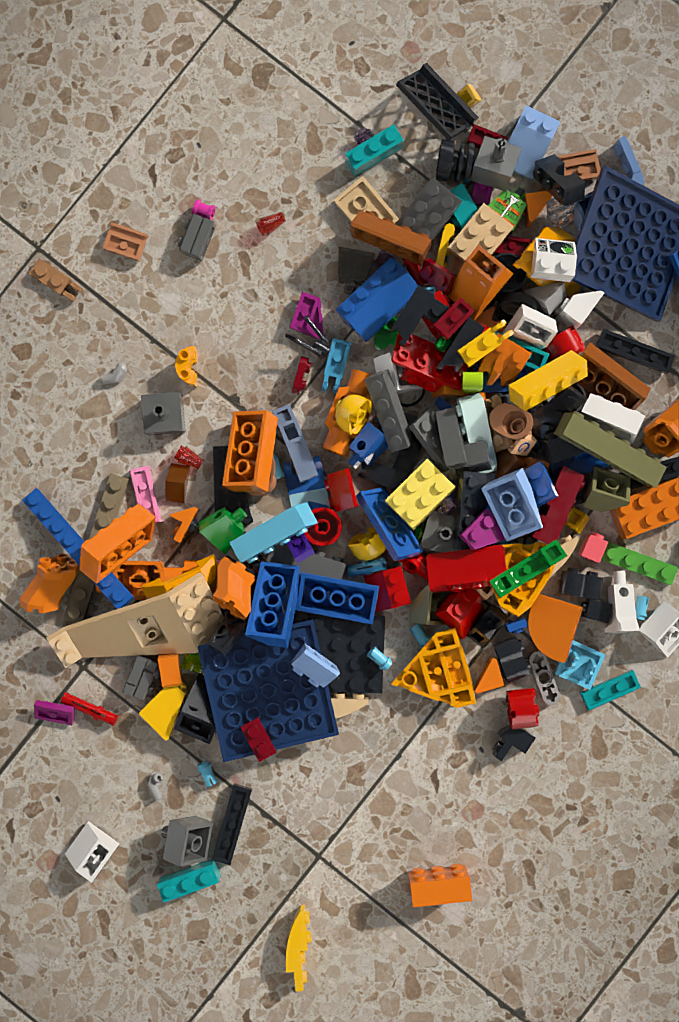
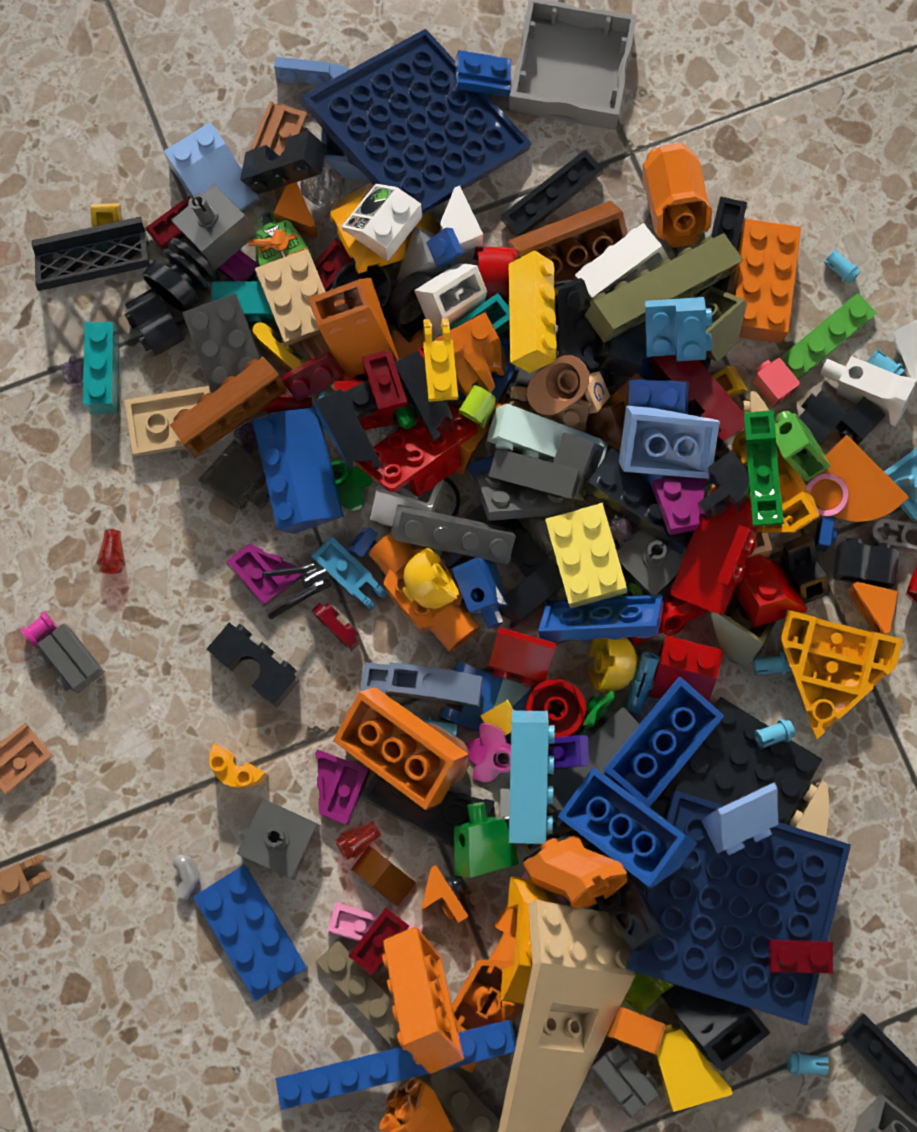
camera: 60 degrees left, 10 degrees down
none -> black brick [124,288,185,356]
none -> blue plate [193,864,308,1001]
none -> black arch [206,622,299,708]
none -> orange hand [248,230,289,251]
none -> magenta wing [315,749,371,826]
none -> blue plate [347,527,378,557]
none -> dark red plate [348,907,410,975]
none -> blue plate [426,227,464,268]
none -> dark pink plate [465,723,511,782]
none -> yellow slope [480,700,513,735]
none -> green plate [578,690,614,735]
none -> dark azure plate [645,297,712,361]
none -> black brick [698,451,749,521]
none -> bright green torso [775,411,831,482]
none -> bright pink piece [807,473,848,516]

